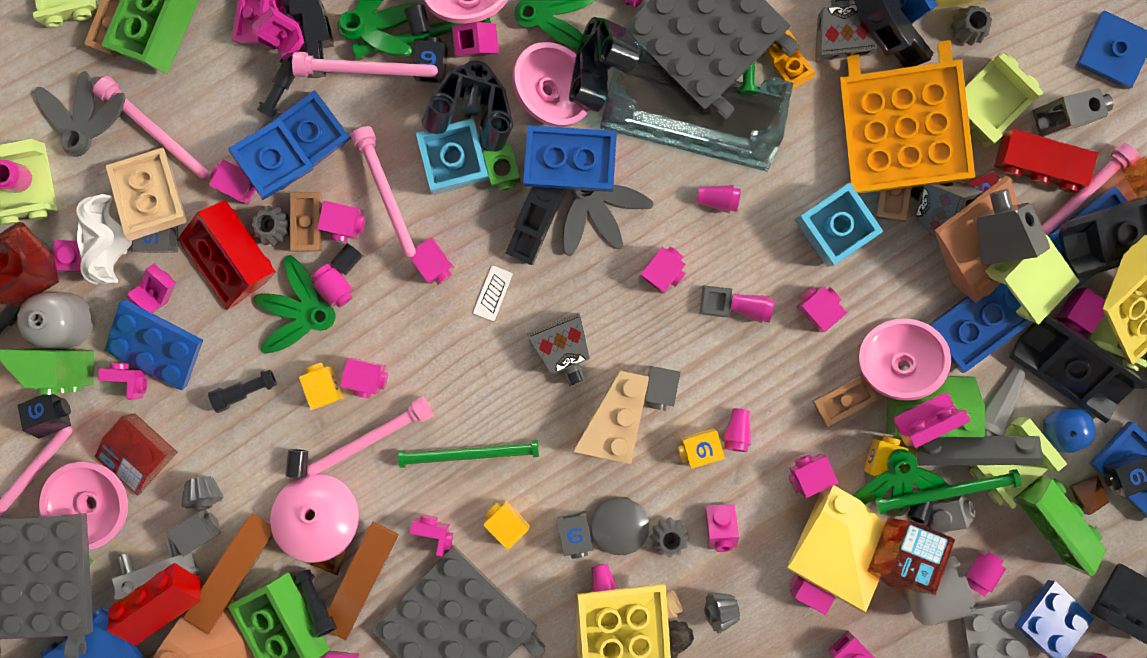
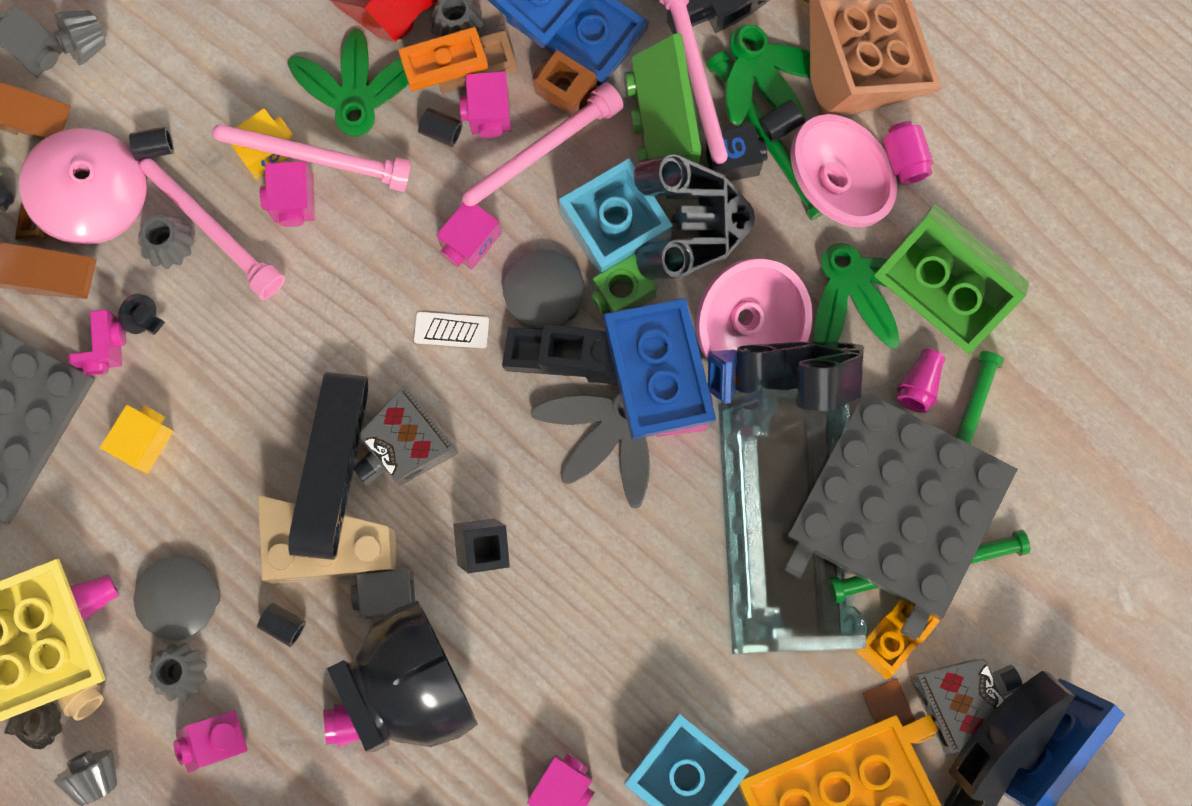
camera: 75 degrees right, 10 degrees down
black piece [208,369,277,413] -> none
dark pink brick [311,263,353,308] -> none
green bar [398,440,539,468] -> none
dark pink brick [452,22,499,57] -> none
dark grey brick [557,511,593,559] -> none
dark pink brick [640,246,686,293] -> none
yellow brick [677,428,725,469] -> none
dark pink cone [697,185,741,214] -> none
dark grey tile [699,285,732,318] -> none
dark pink cone [730,294,775,324] -> none
none -> black plate [118,293,165,335]
none -> dark grey piece [138,214,195,269]
none -> bright pink piece [212,124,411,192]
none -> black hinge [257,602,306,647]
none -> black beam [288,372,369,560]
none -> black plate [327,601,478,752]
none -> orange plate [398,27,488,92]
none -> black brick [453,518,510,574]
none -> dark grey dish [503,250,584,328]
none -> dark orange brick [533,50,597,117]
none -> bright green slope [625,33,701,164]
none -> blue slope [708,349,737,404]
none -> dark orange sticker [862,679,916,727]

